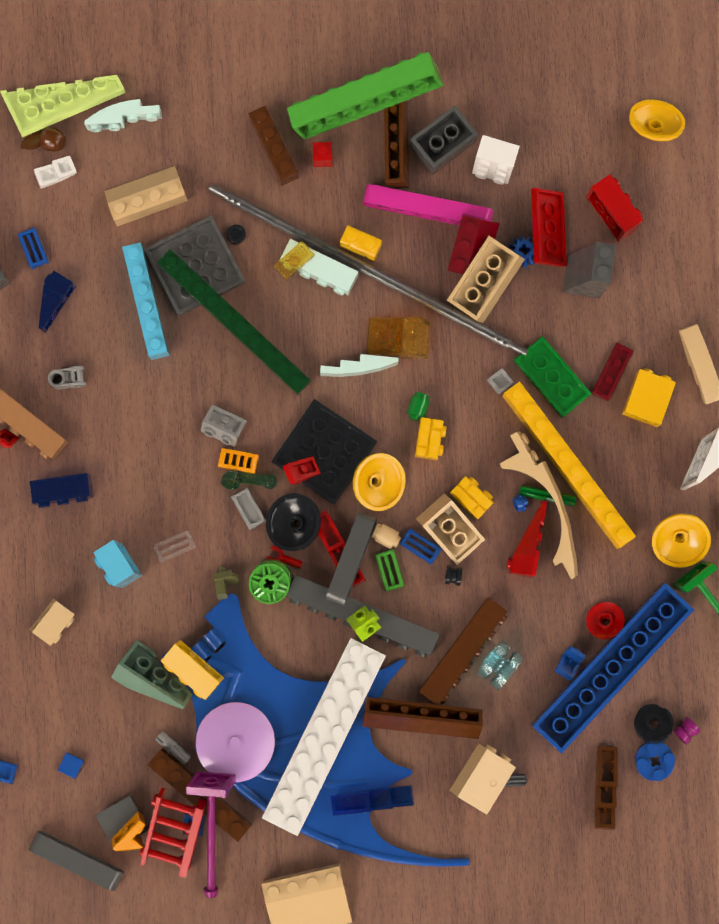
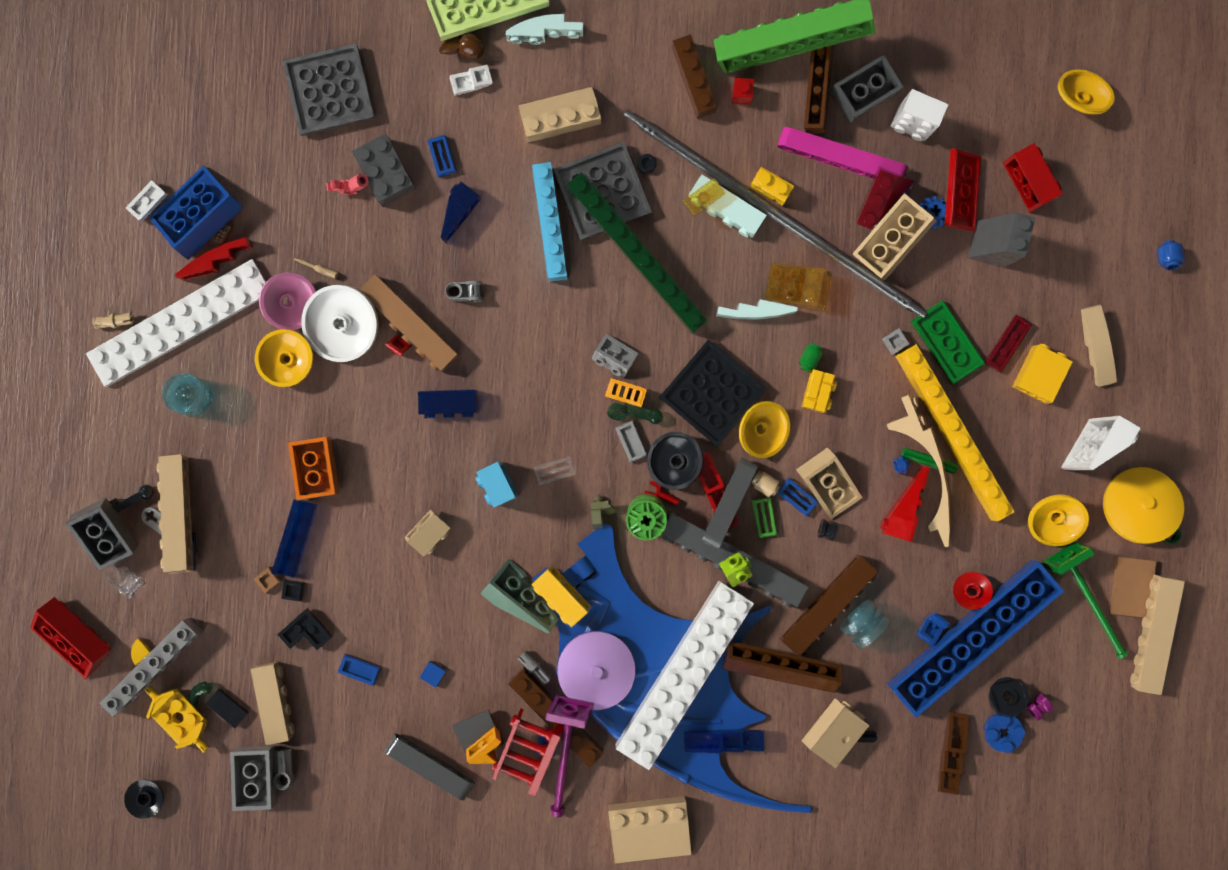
camera: 10 degrees right, 5 degrees up
red slope [283,456,321,485] -> none
yellow brick [449,476,494,520] -> none

